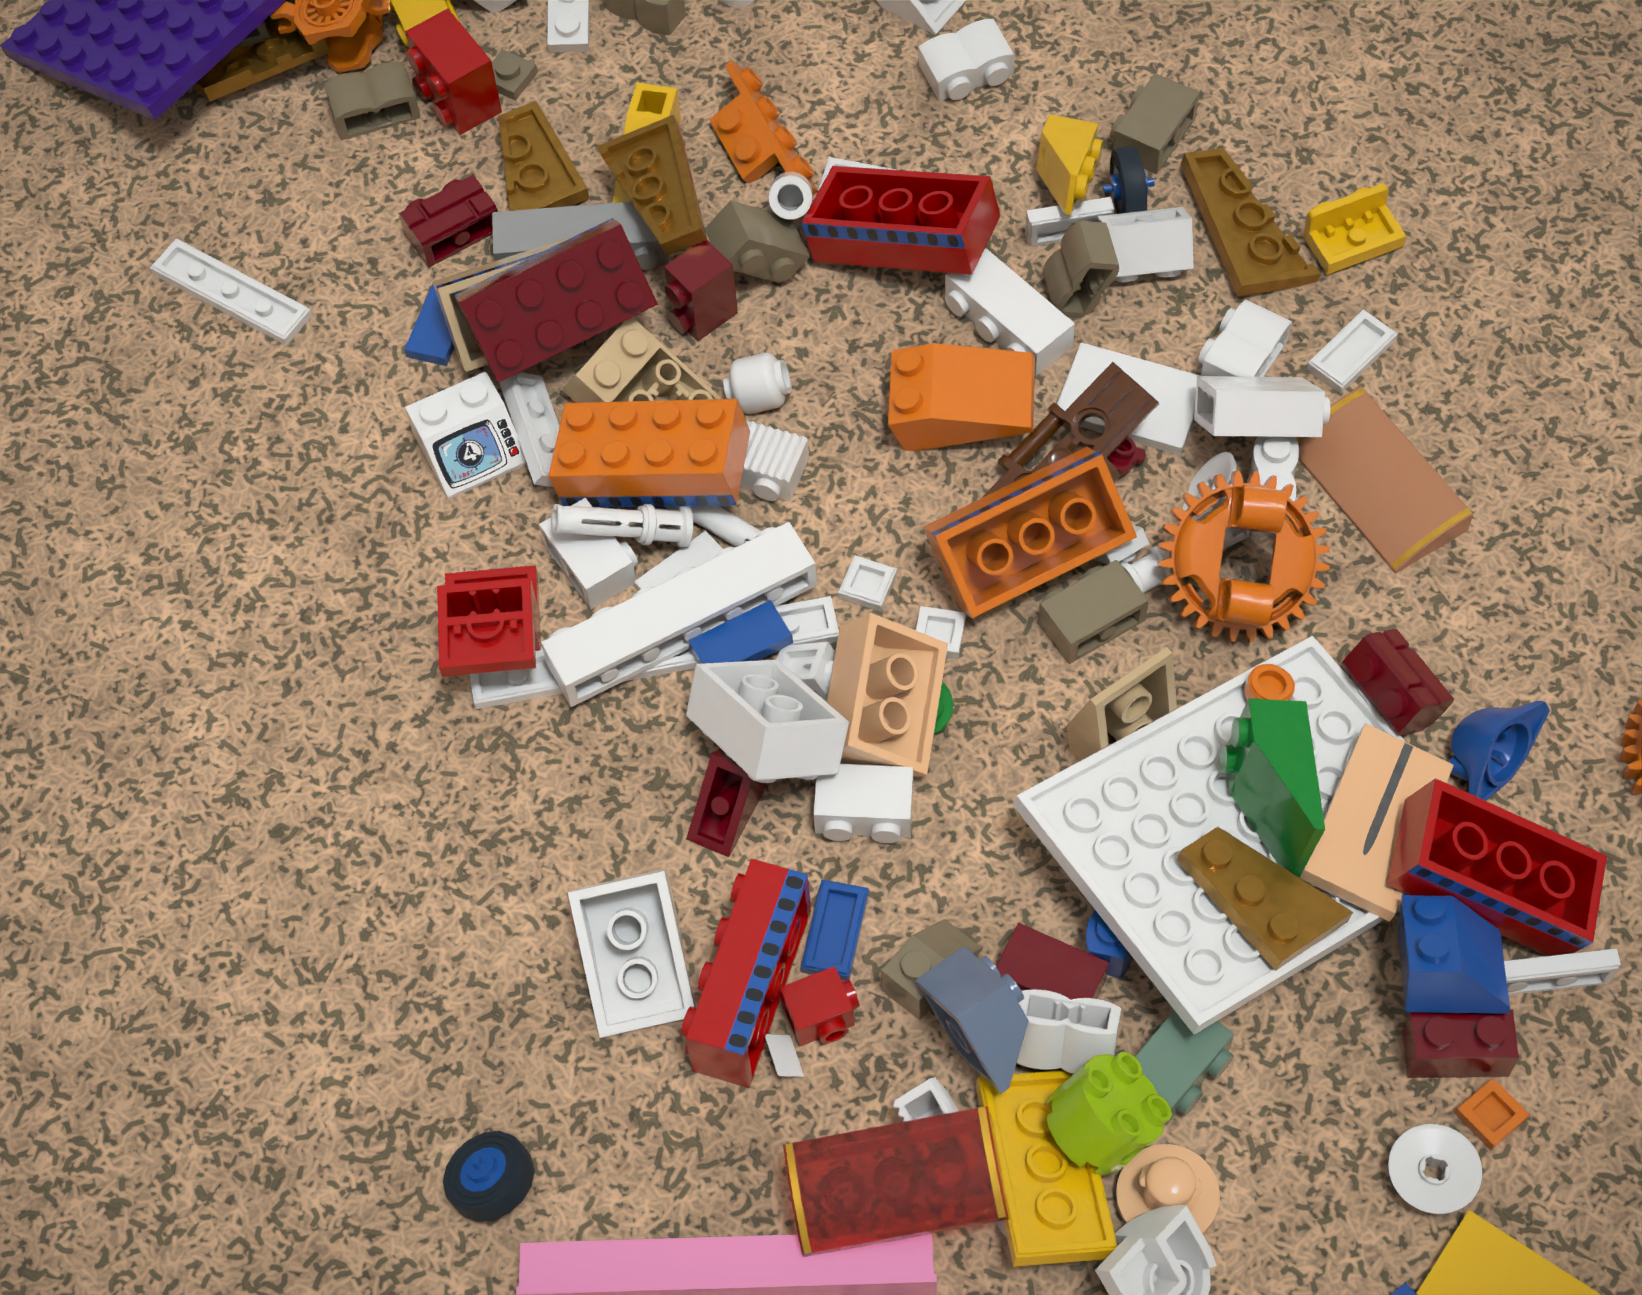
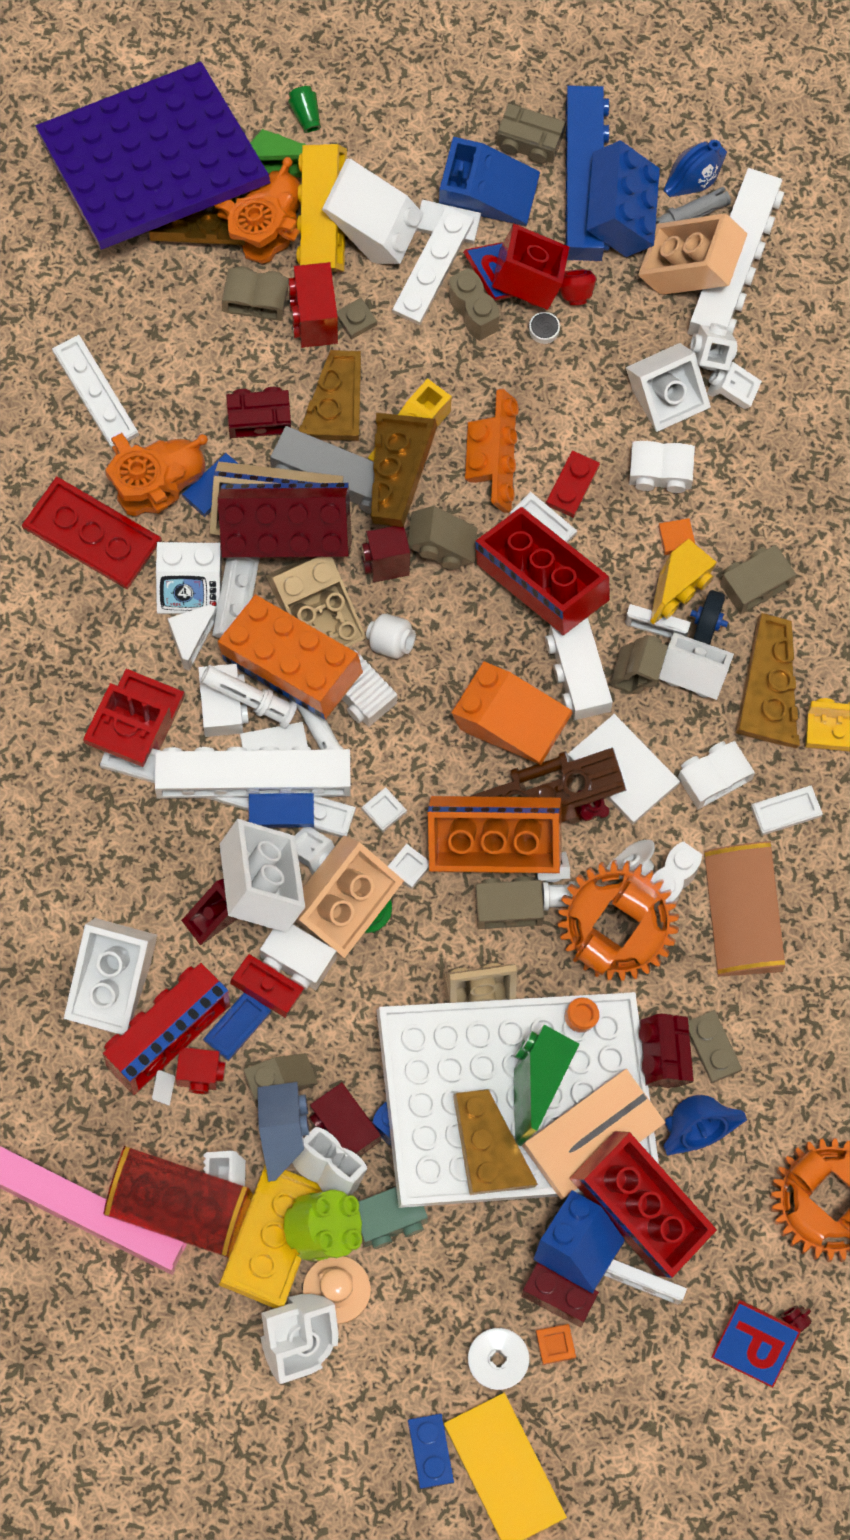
camera: 20 degrees right, 10 degrees up
white brick [769,172,812,219] -> none
white brick [1194,376,1330,437] -> none
none -> red tile [22,476,162,590]
none -> orange helmet [105,433,208,516]
none -> white slope [168,604,217,671]
none -> red plate [230,954,304,1018]
none -> red plate [546,450,600,518]
none -> orange tile [658,518,695,555]
none -> dark tan plate [688,1010,742,1084]

